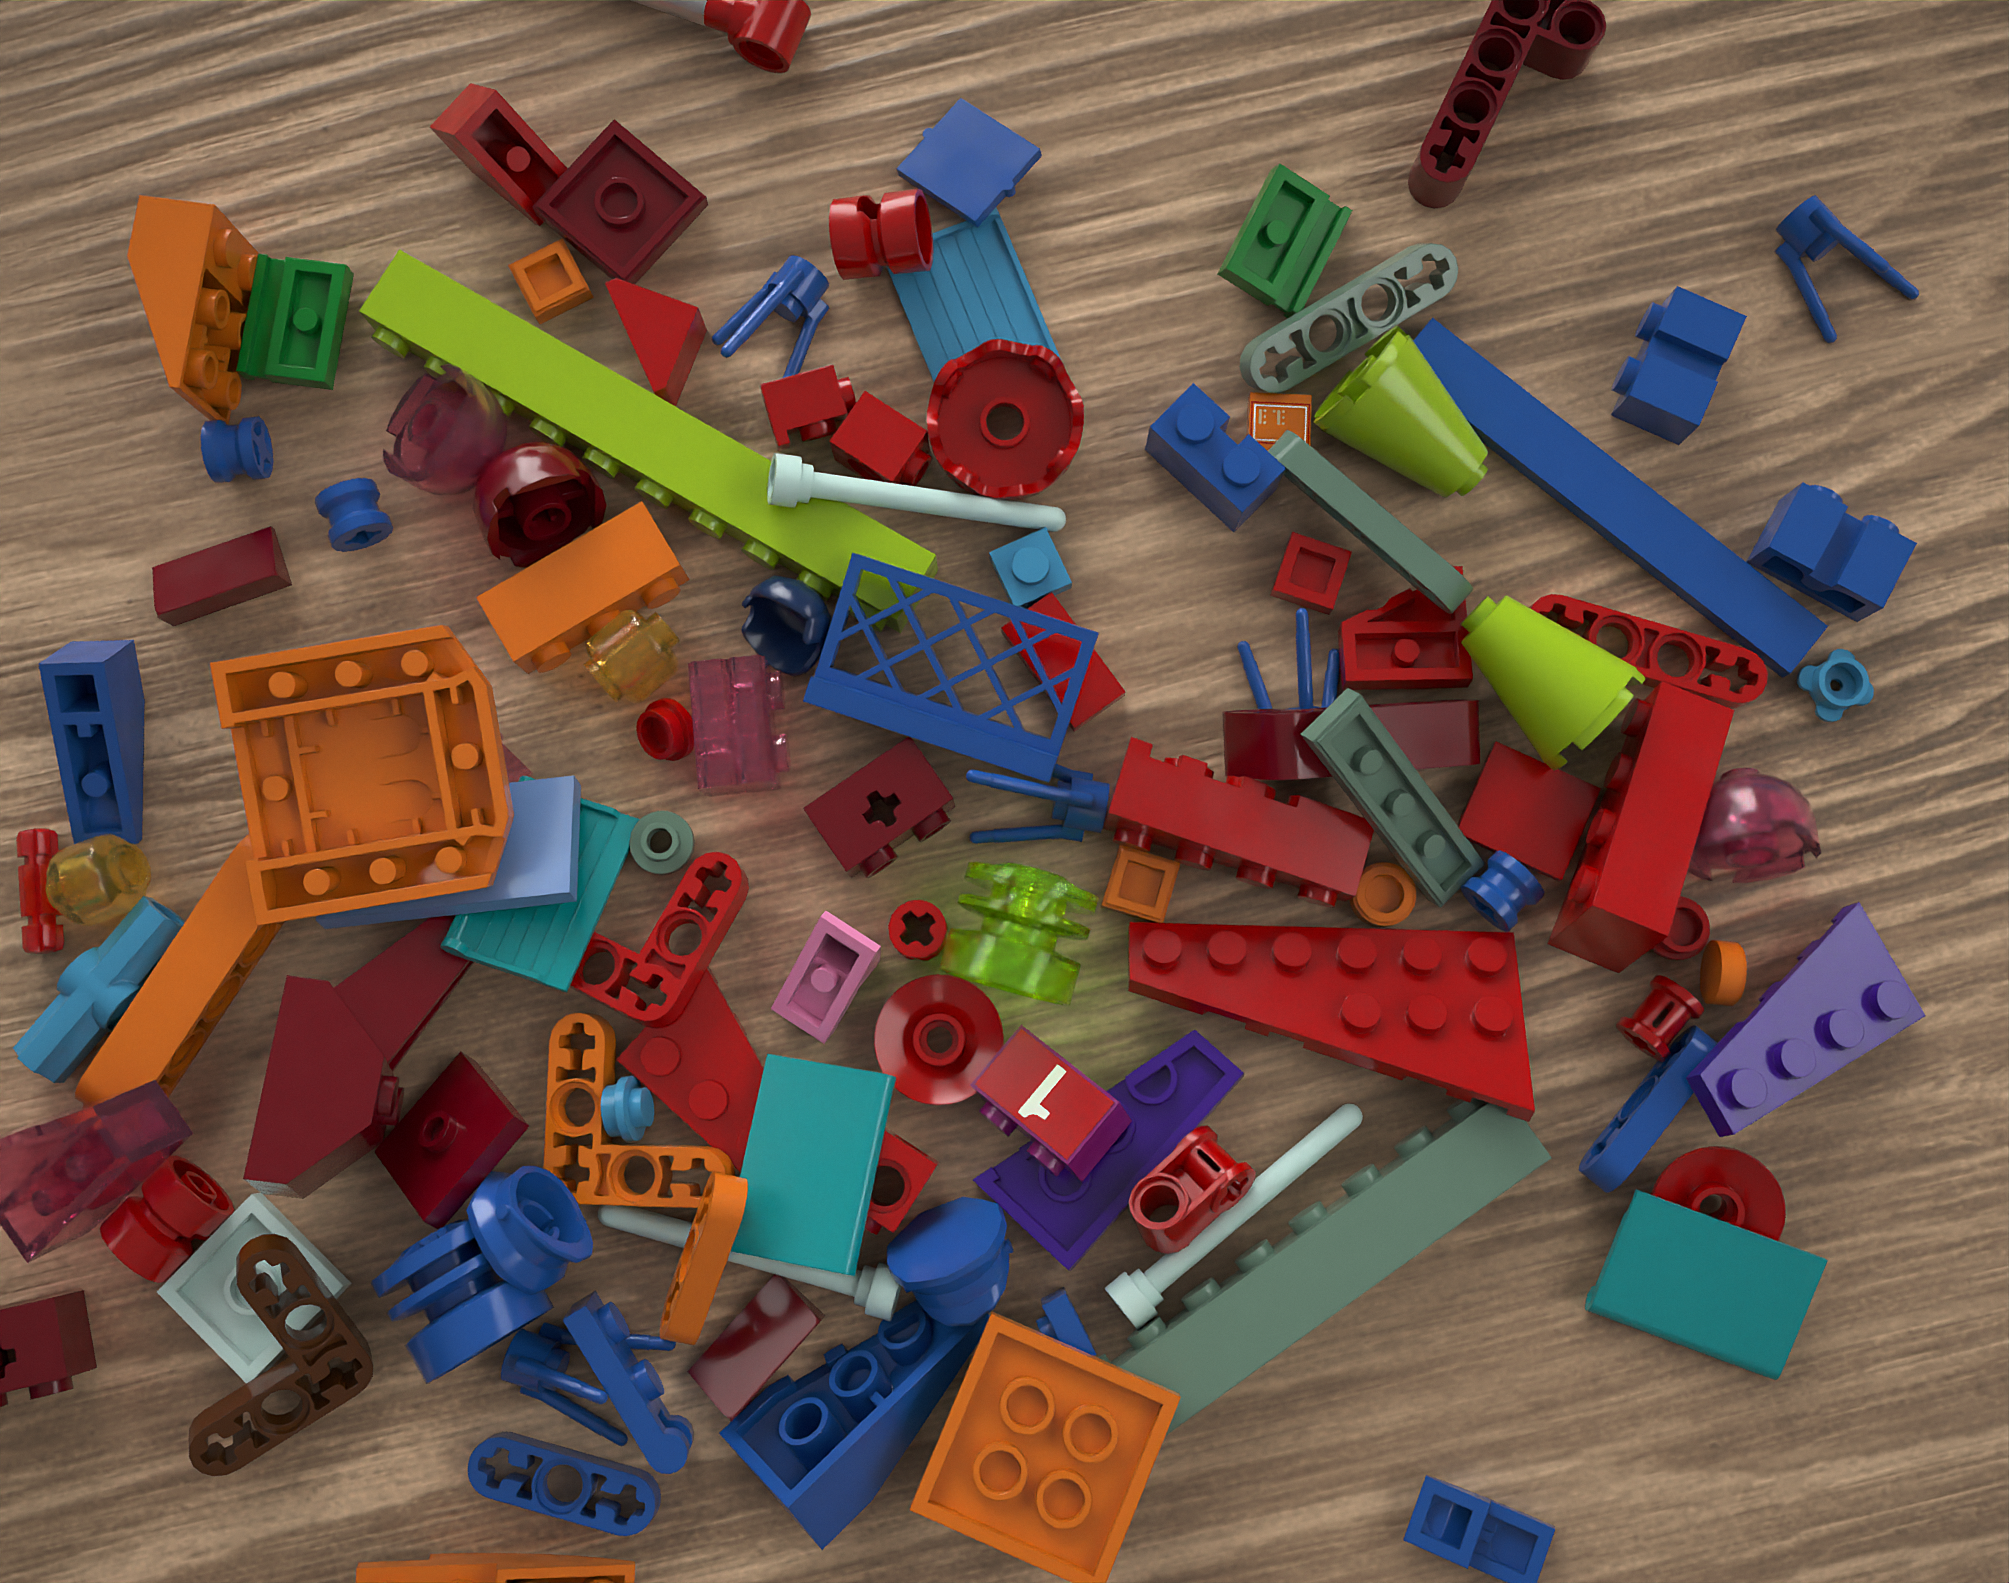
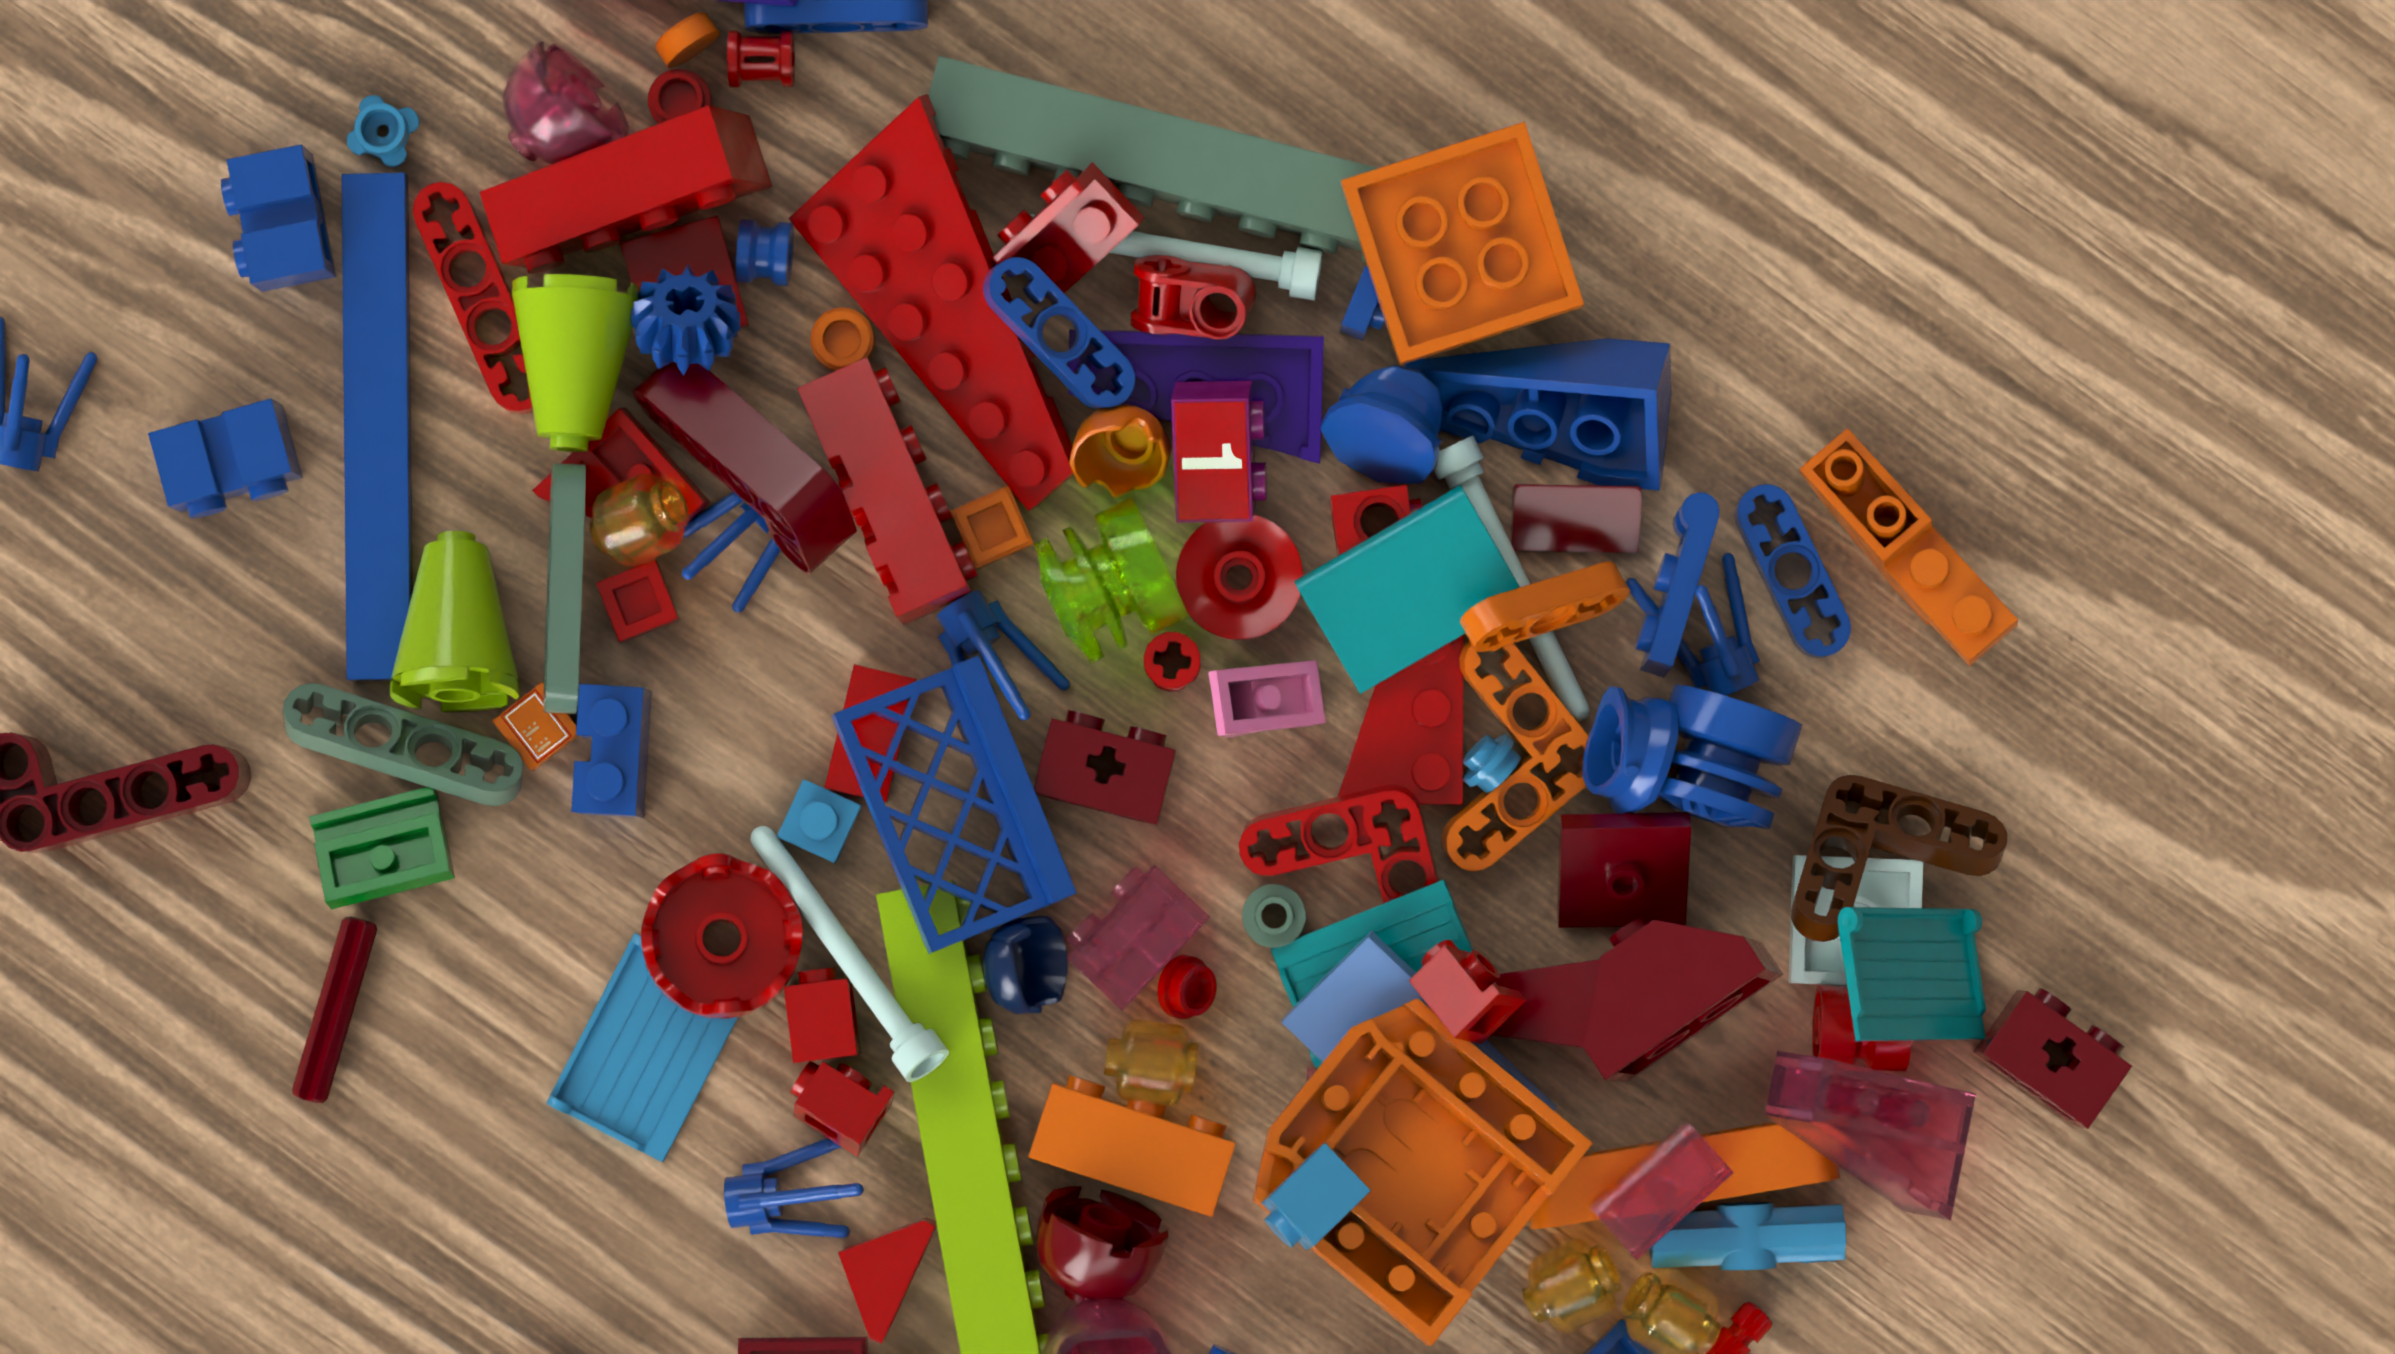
camera: 130 degrees left, 5 degrees up
red wheel [829,189,934,280] -> none
blue piece [896,98,1042,228] -> none
sand green tile [1300,688,1485,908] -> none
none -> dark red axle [292,916,377,1103]
none -> clear yellow head [590,473,689,566]
none -> blue gear [631,264,741,376]
none -> blue beam [983,257,1135,409]
none -> red bracket [991,162,1145,303]
none -> orange hair [1069,404,1172,498]
none -> dark azure brick [1261,1143,1371,1250]
none -> brick [1409,940,1526,1044]
none -> clear yellow head [1522,1239,1623,1333]
none -> clear pink brick [1588,1122,1734,1260]
none -> teal piece [1838,907,1986,1041]

